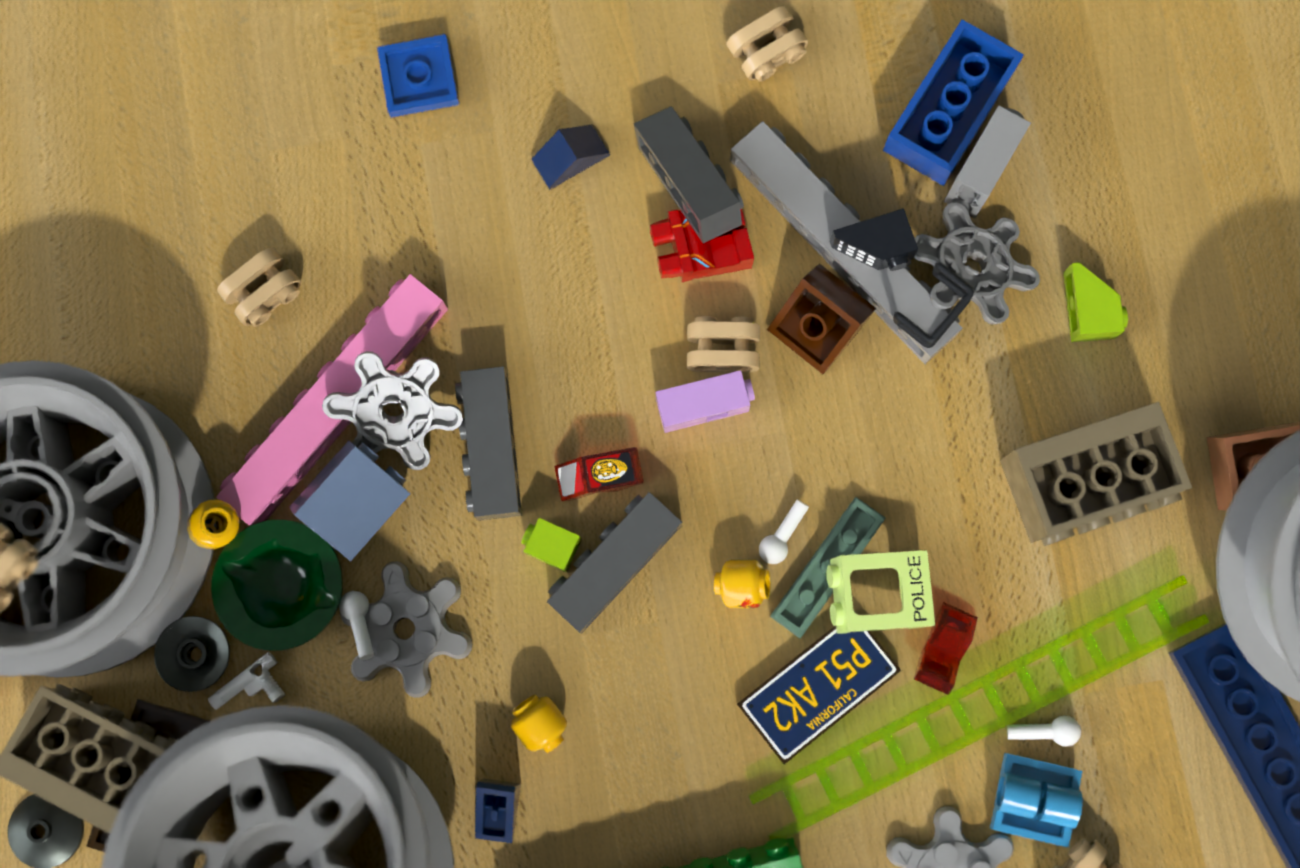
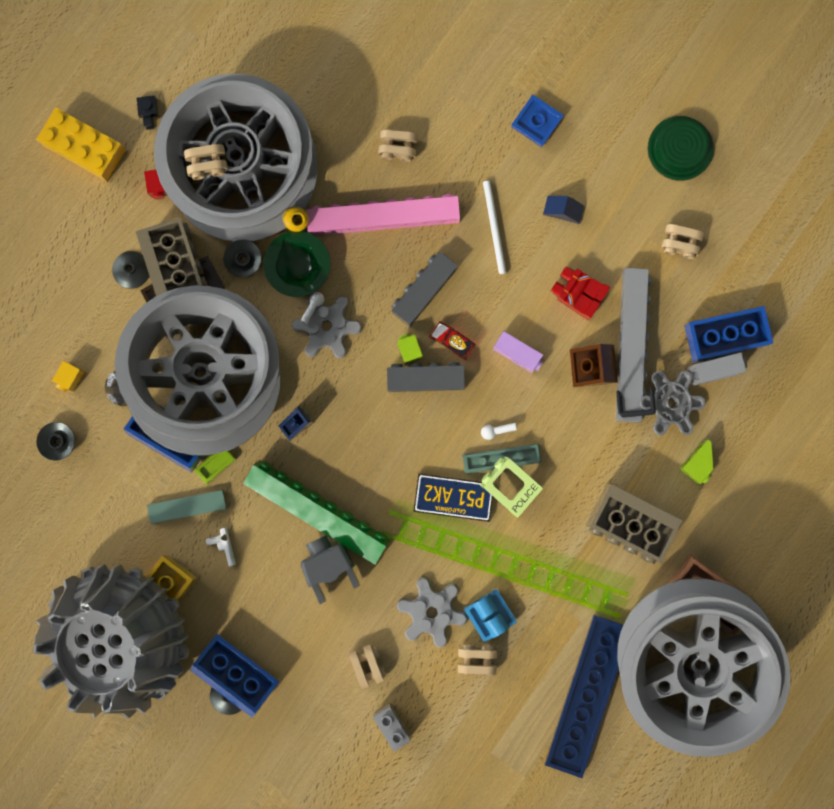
camera: 45 degrees right, 5 degrees up
white hose [208,652,285,710] -> none
sand blue brick [289,441,410,561] -> none
plate [322,351,463,470] -> none
yellow head [511,694,567,753] -> none
dark grey brick [634,106,744,243] -> none
tan brick [687,316,760,373] -> none
yellow head [714,559,771,608] -> none
black slope [830,208,918,271] -> none
clear red slope [914,602,978,695] -> none
white bar [1007,716,1081,746] -> none
none -> white piece [483,181,507,274]

